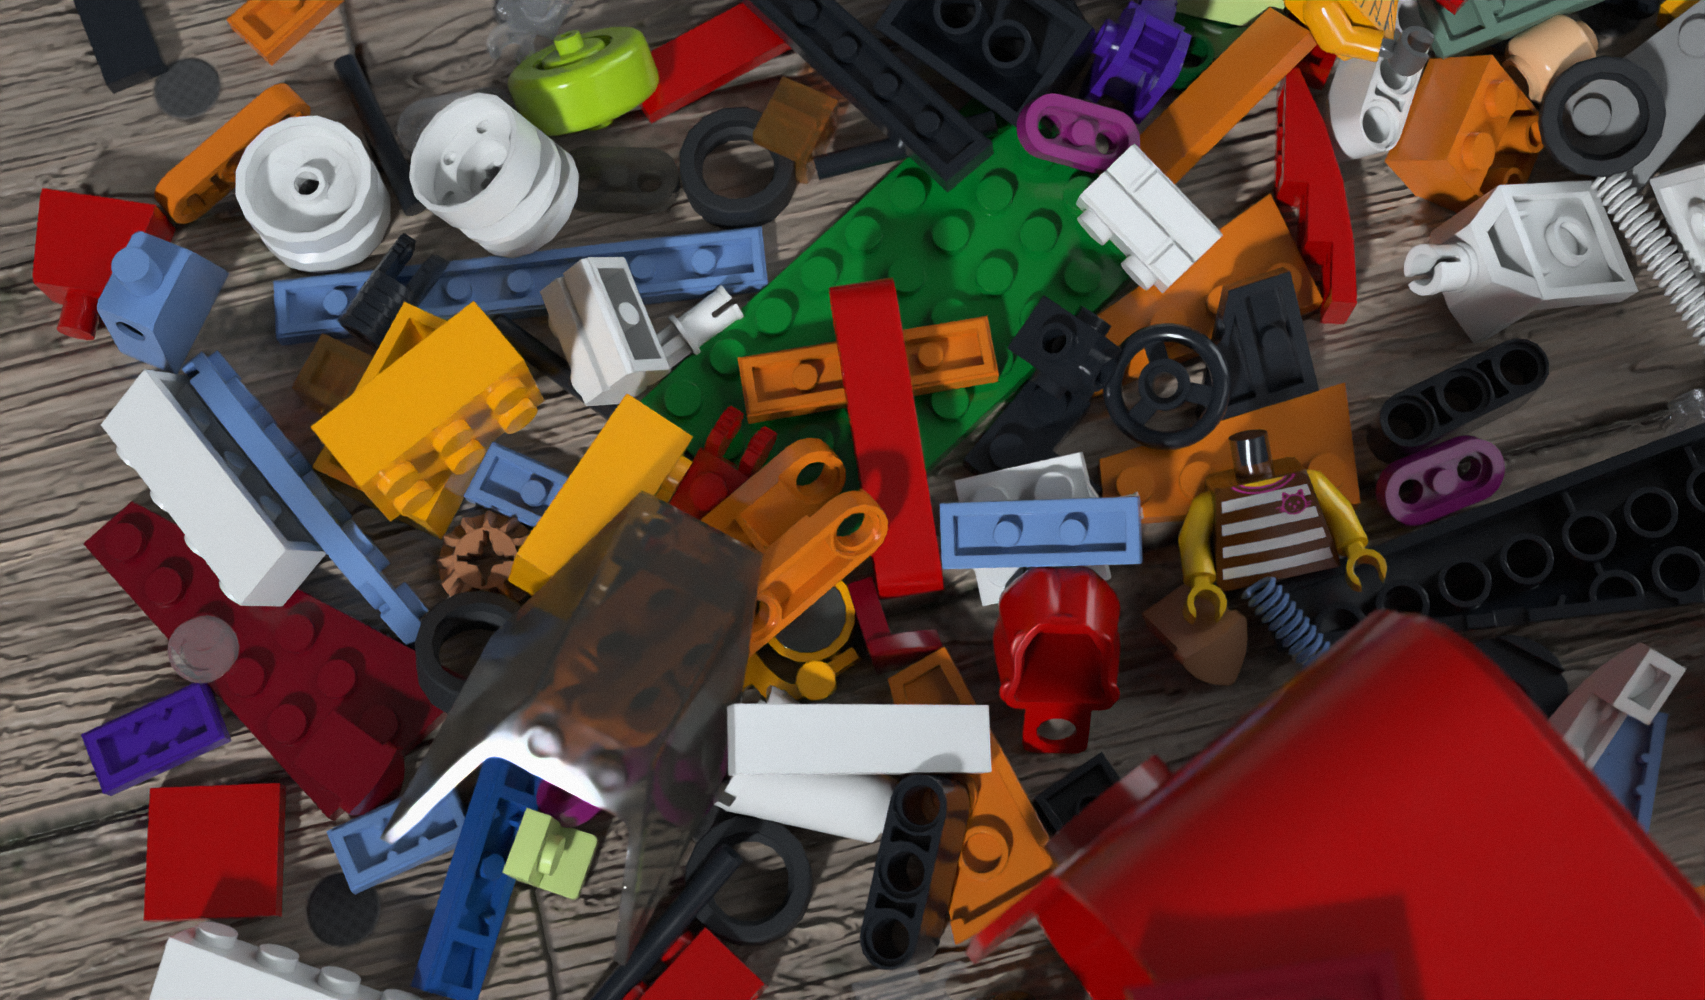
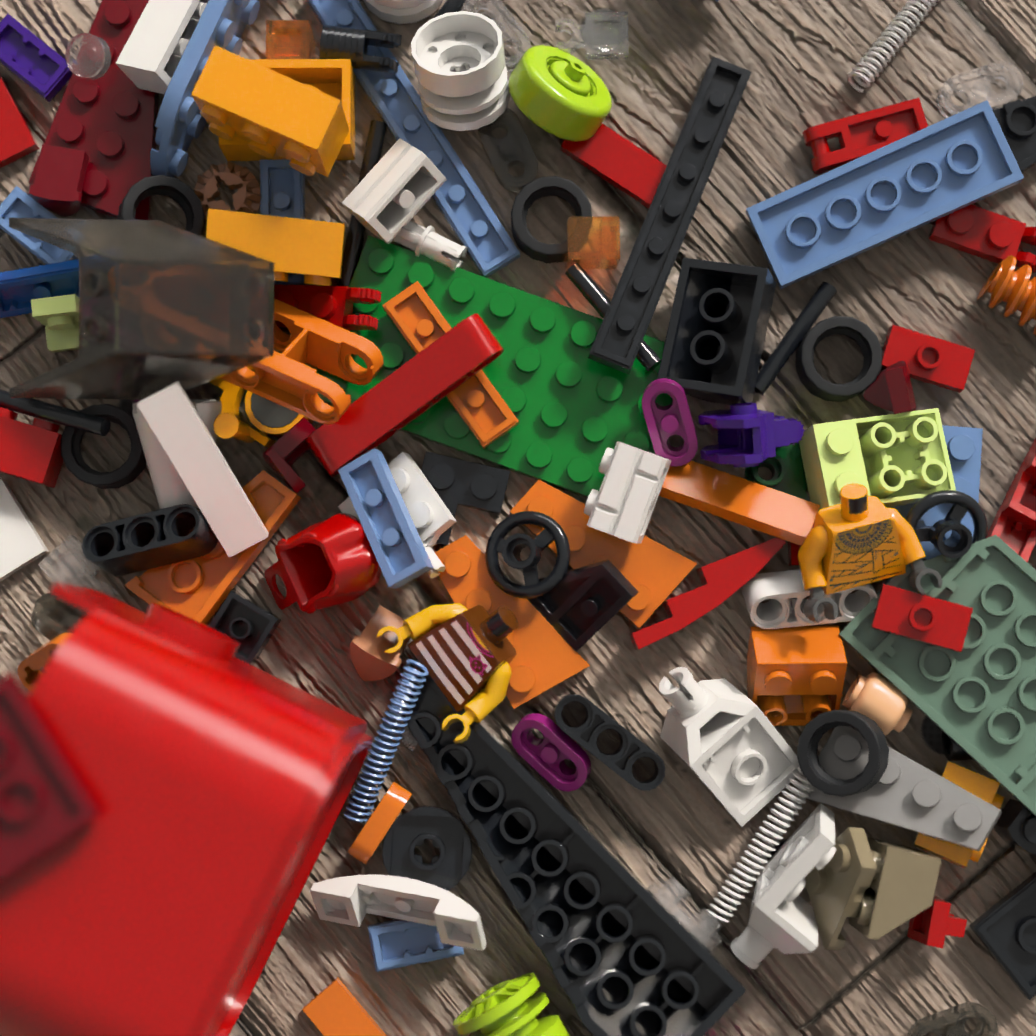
camera: 55 degrees right, 10 degrees up
black brick [1007,295,1124,403] -> none

